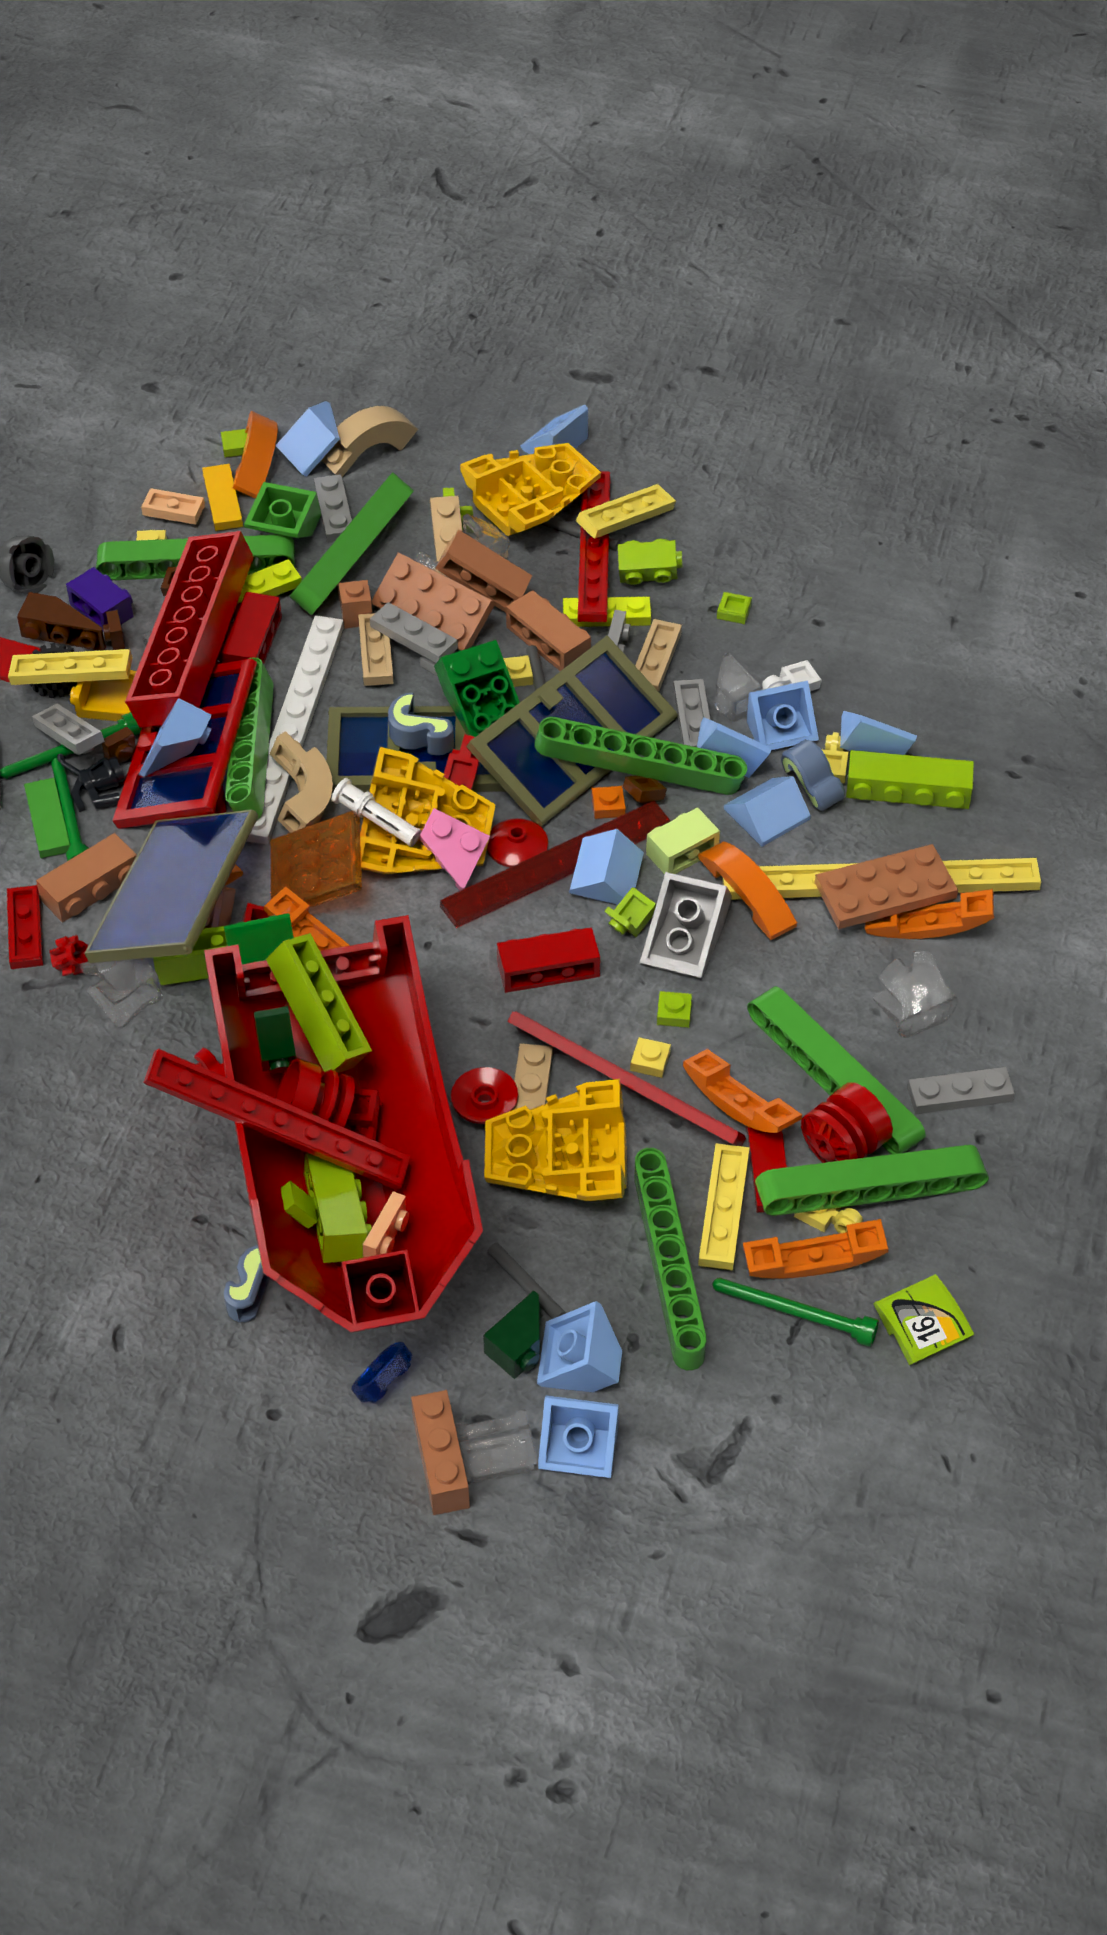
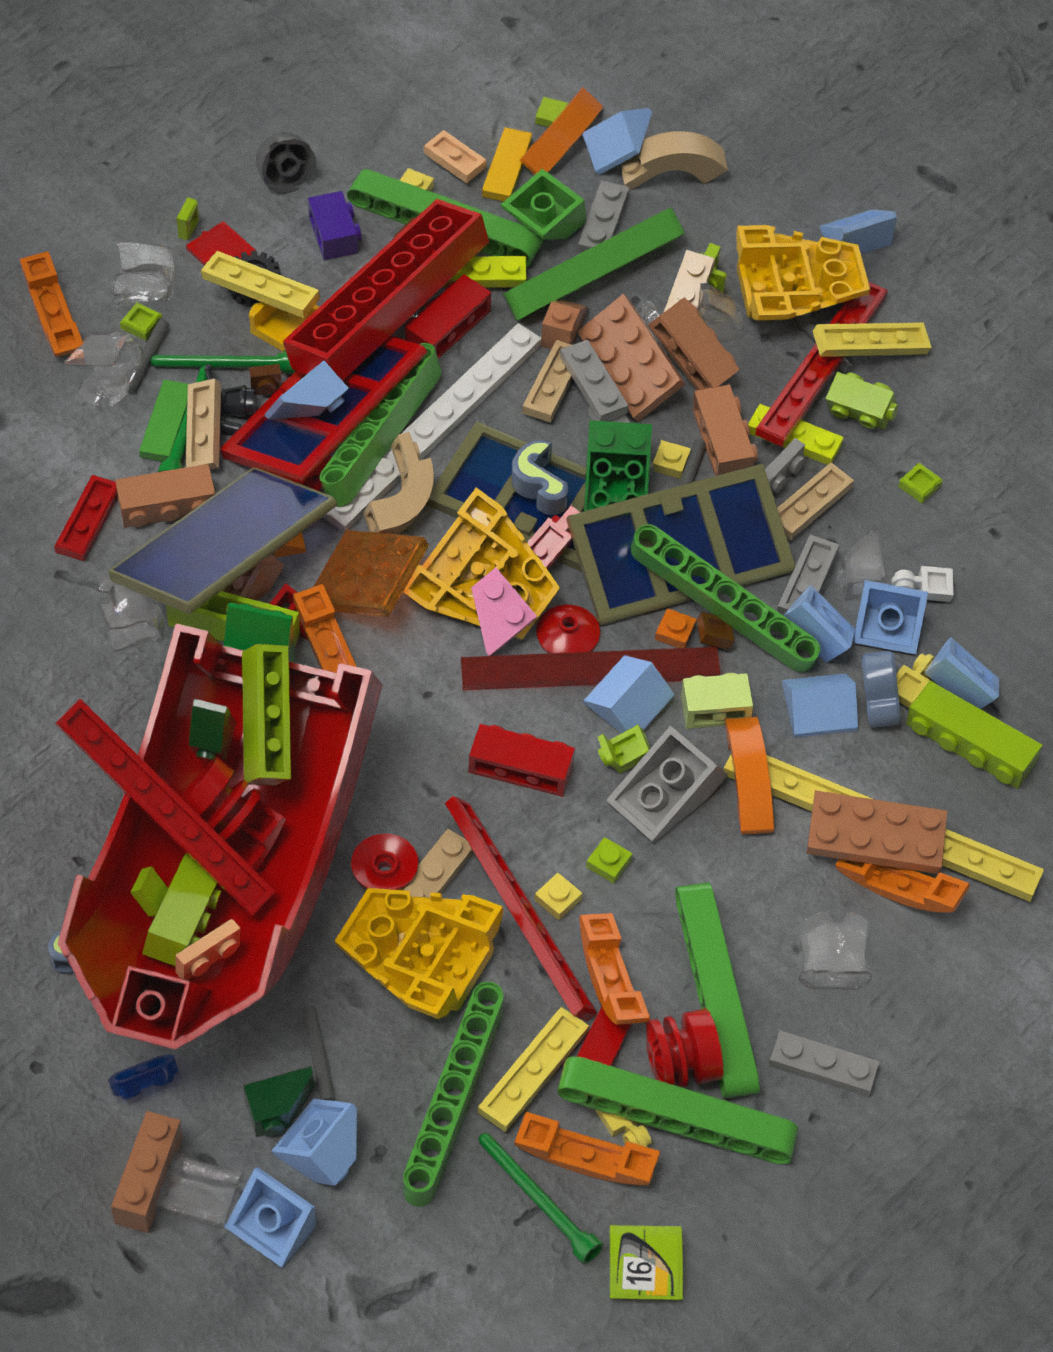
camera: 25 degrees right, 5 degrees up
reddish brown slope [17,592,106,651] -> none
light grey plate [32,703,105,755] -> none
red gear [49,935,89,976] -> none
reddish brown plate [102,610,125,650] -> none
white pin [331,778,422,847] -> none
none -> tan plate [186,379,221,469]

